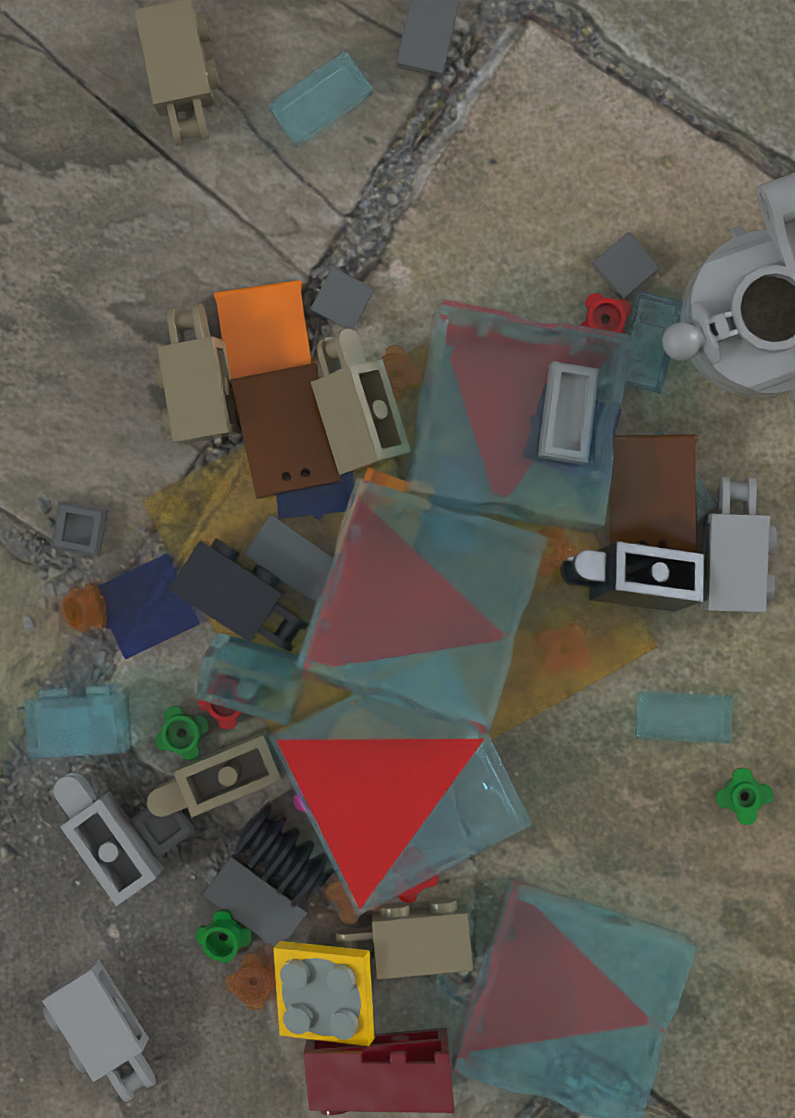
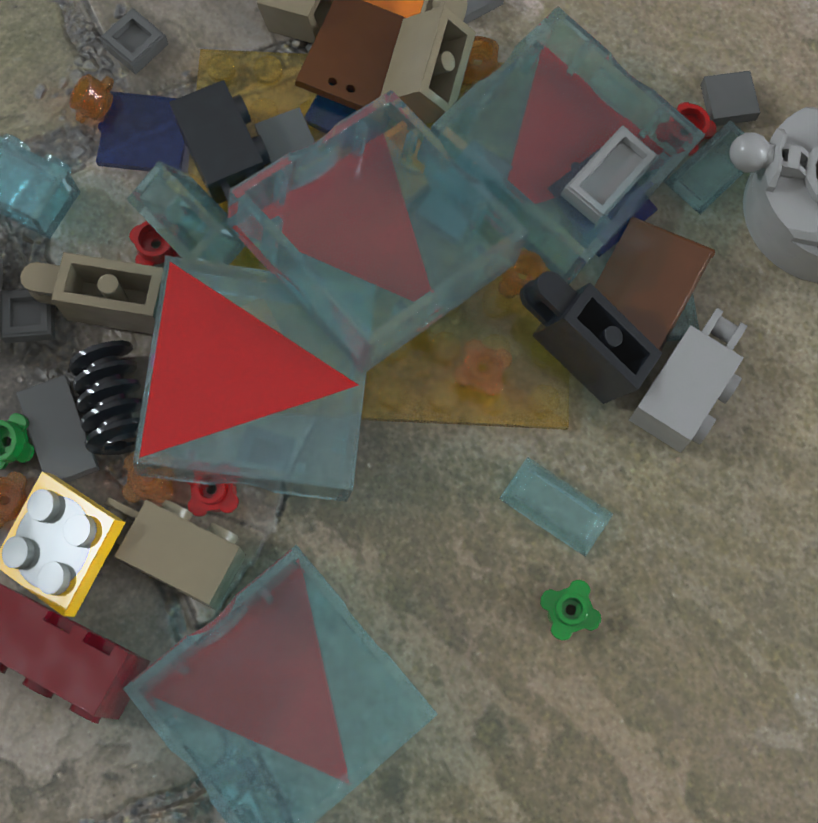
camera: 25 degrees right, 15 degrees down
green plate [155,706,209,760] -> none

